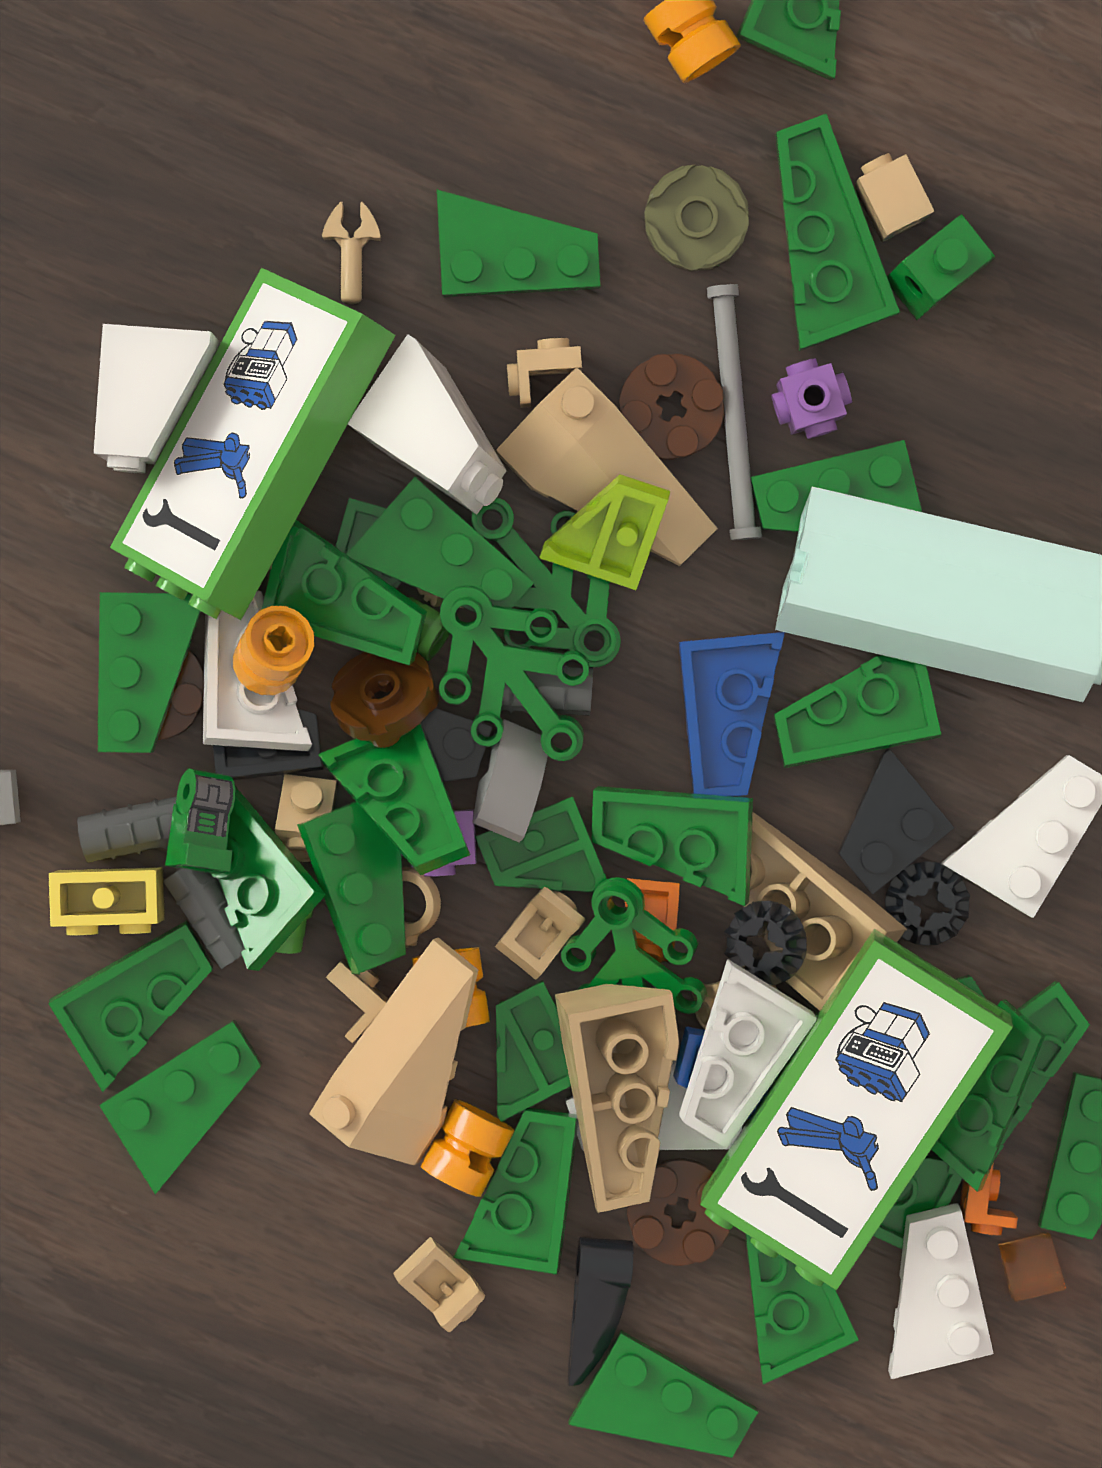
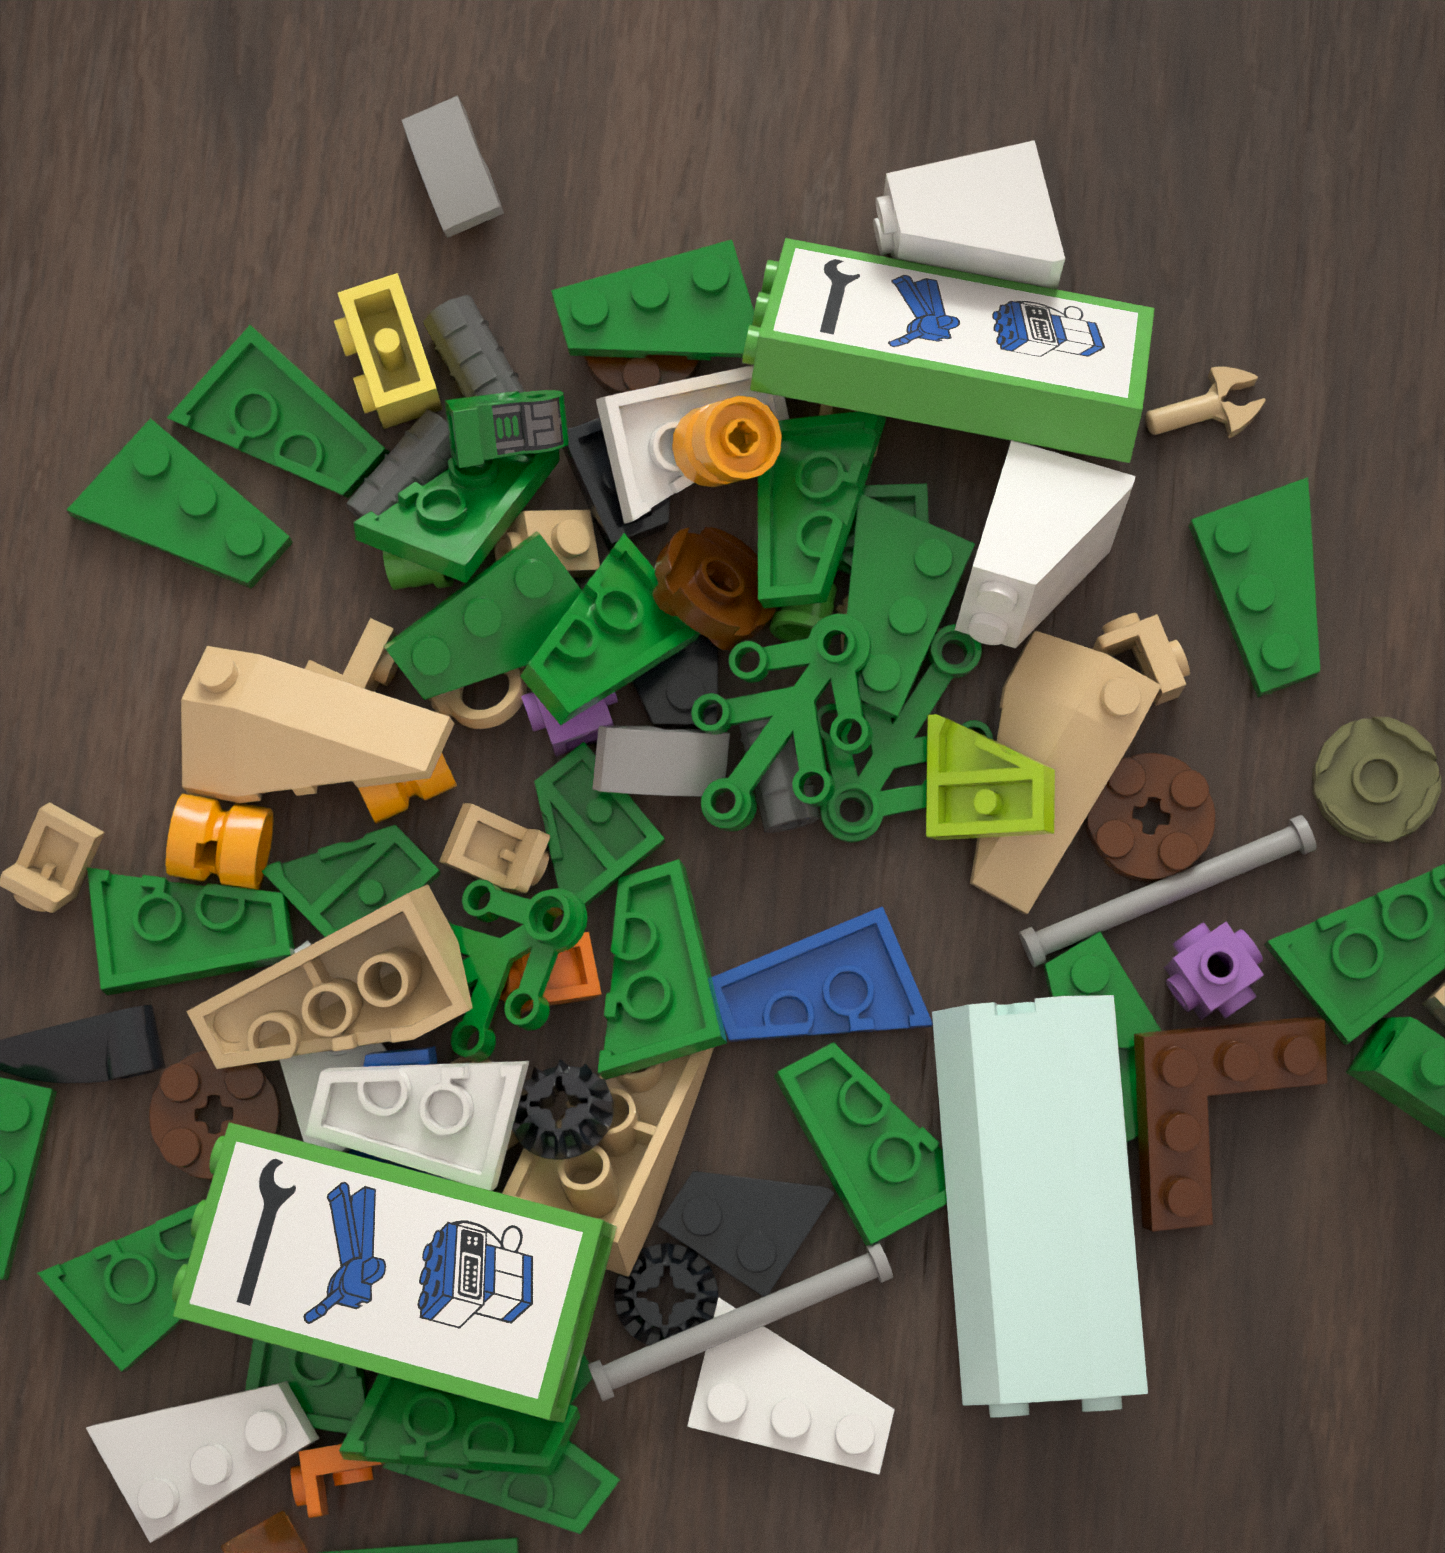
camera: 75 degrees right, 10 degrees down
none -> light grey bar [588,1242,893,1402]
none -> reddish brown plate [1134,1016,1327,1232]

